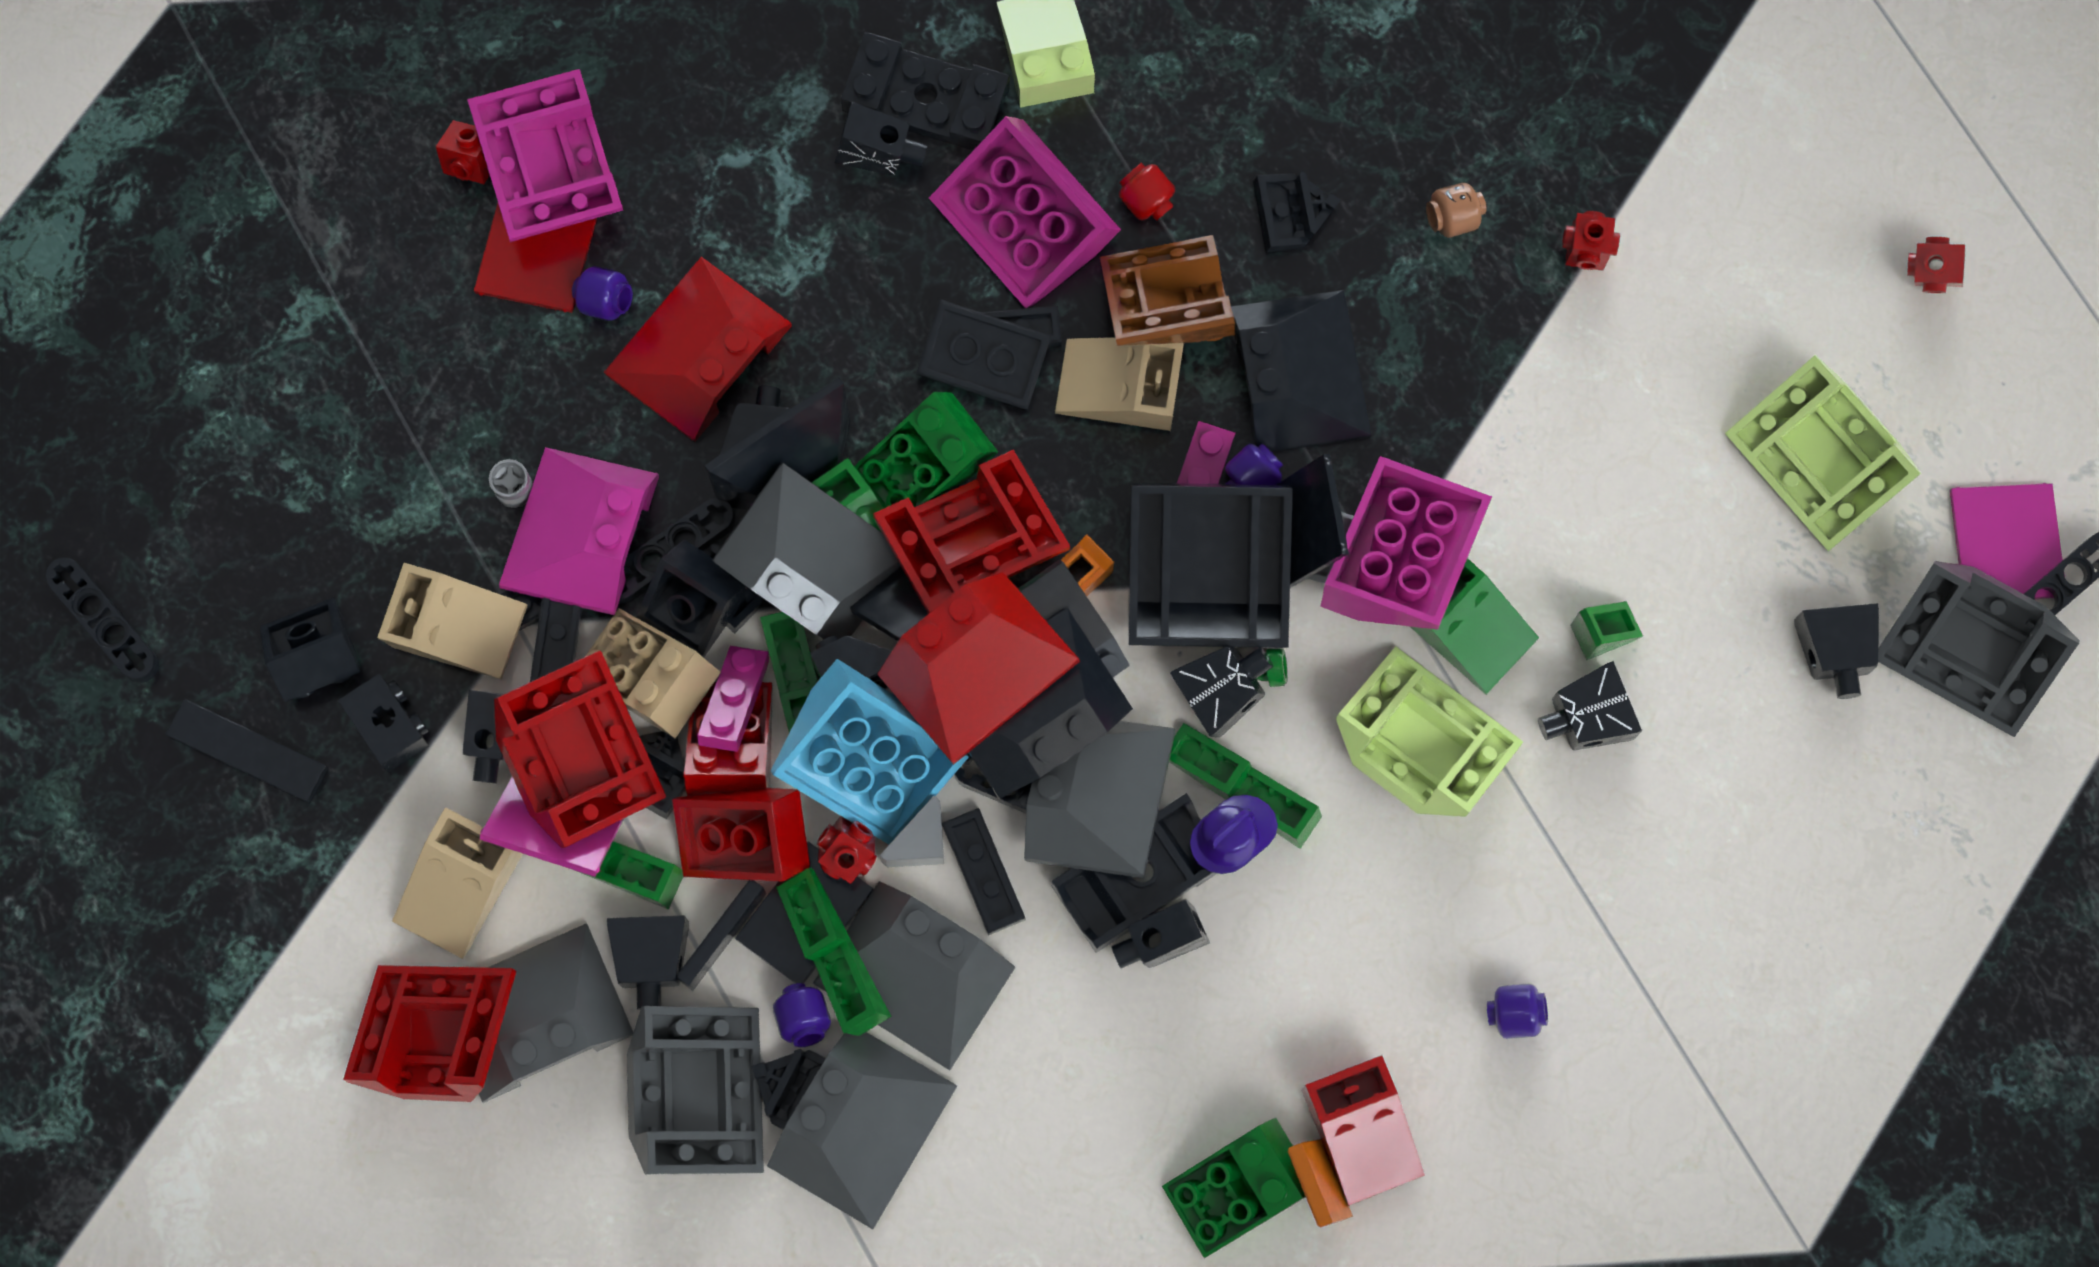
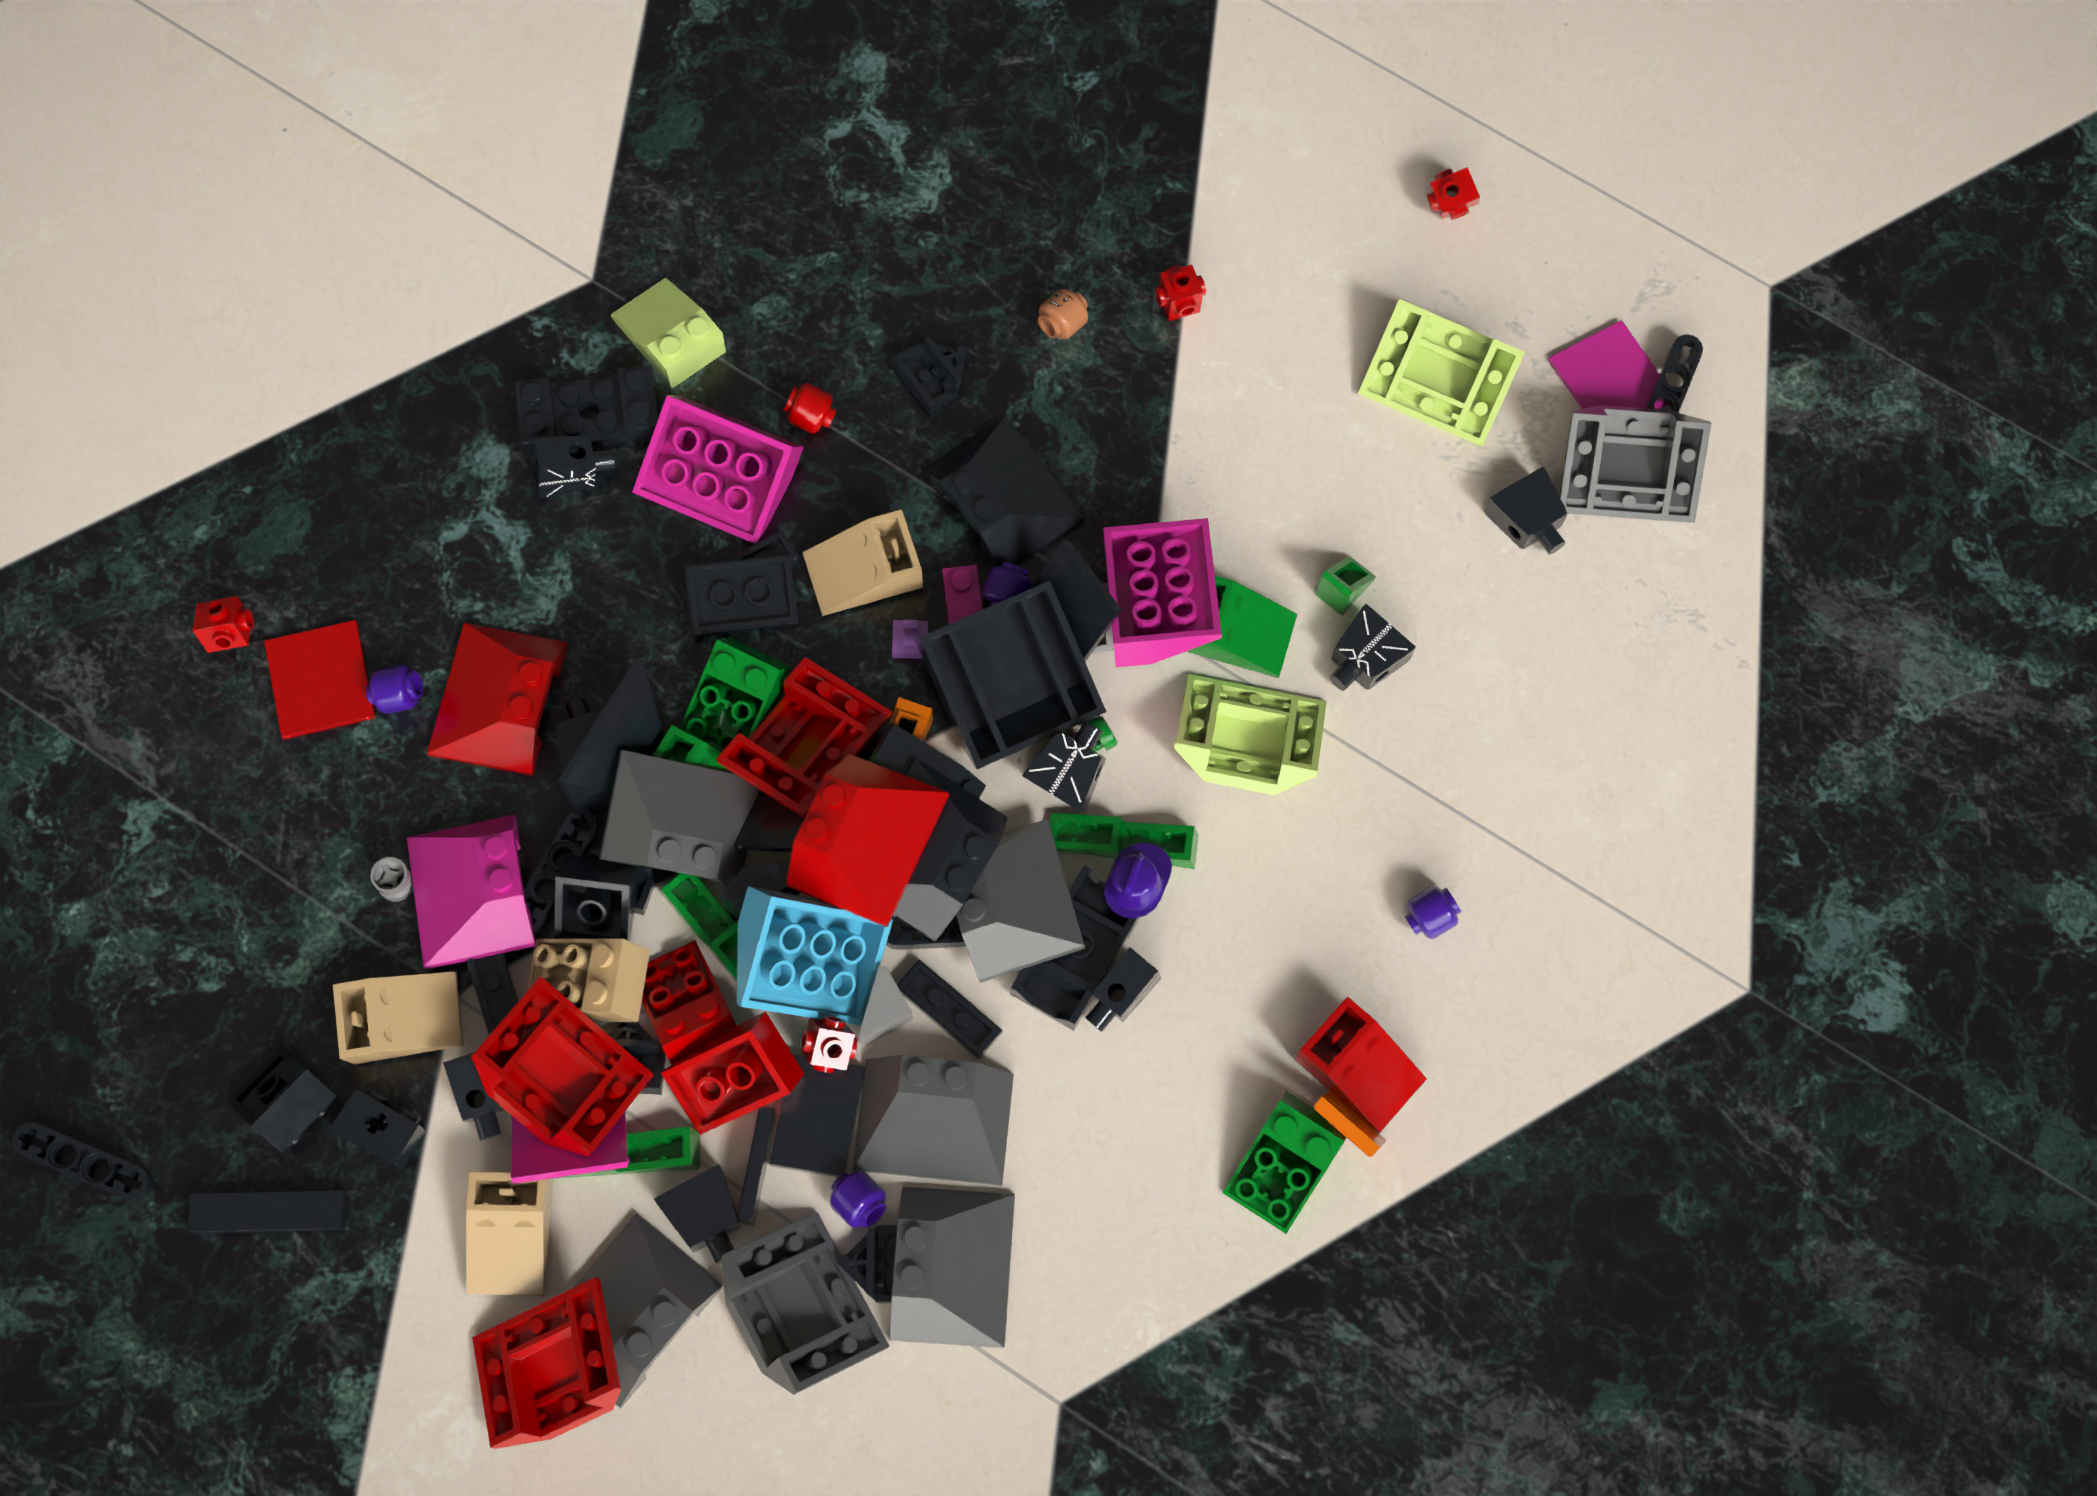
camera: 30 degrees left, 5 degrees down
dark pink slope [467,69,623,242] -> none
dark pink plate [697,645,769,752] -> none
green slope [777,868,892,1036] -> none
dark orange slope [1100,235,1235,346] -> none
none -> medium lavender tile [892,620,929,659]

